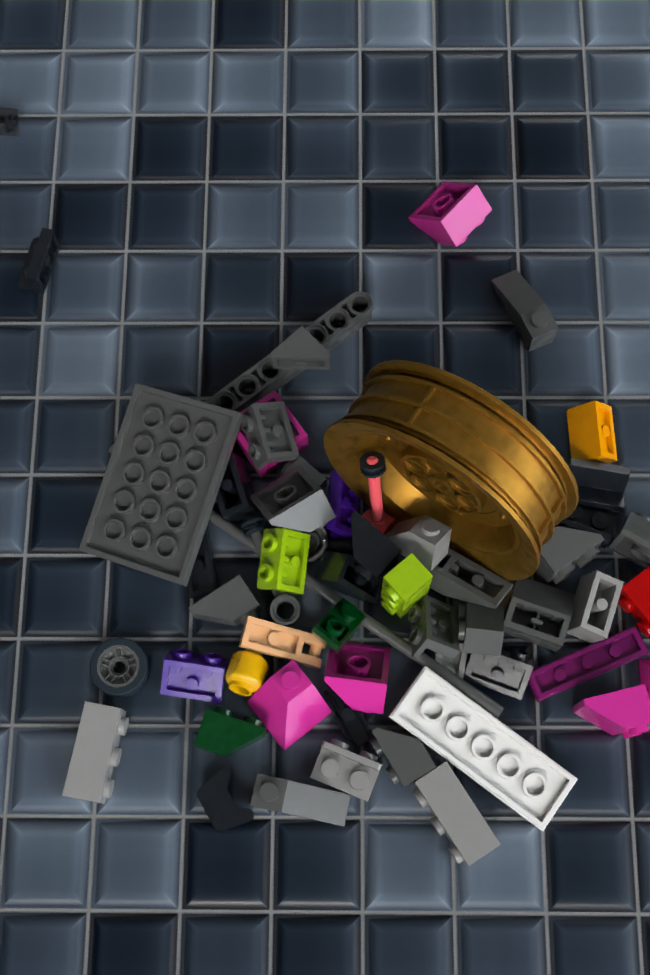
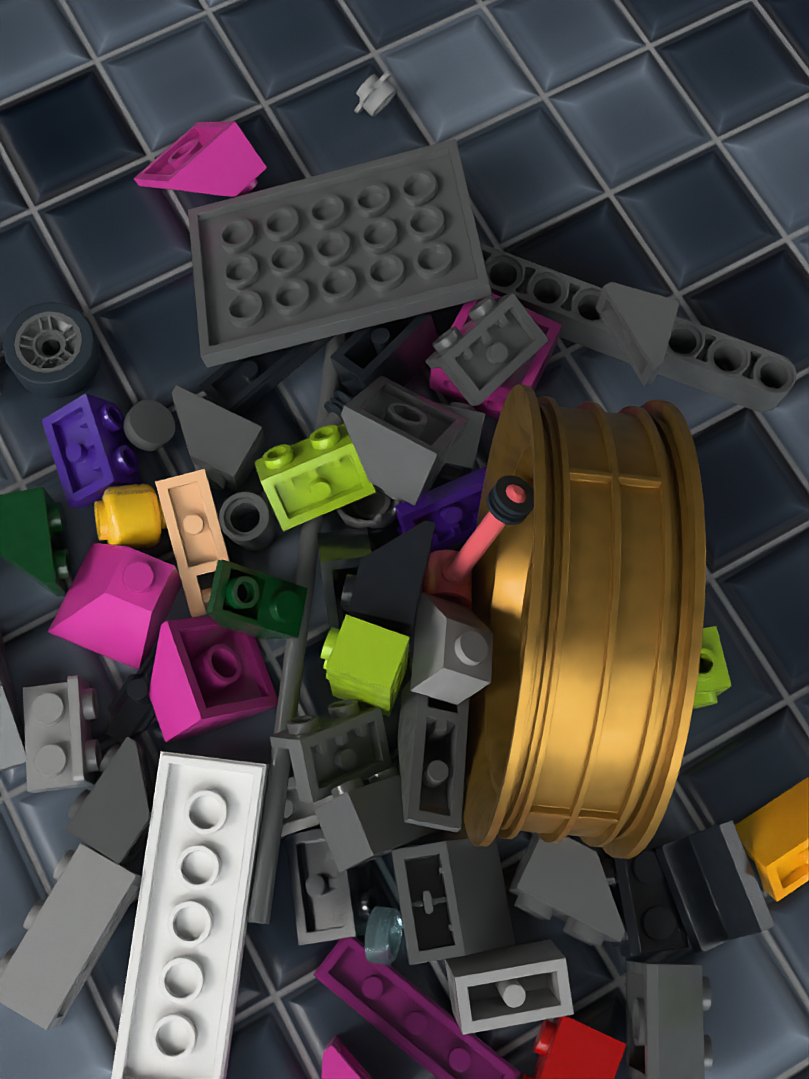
camera: 55 degrees right, 0 degrees up
none -> dark grey tile [123,400,175,451]
none -> dark pink slope [133,121,267,197]
none -> light grey plate [354,70,397,117]
none -> clear light blue tile [365,906,402,965]

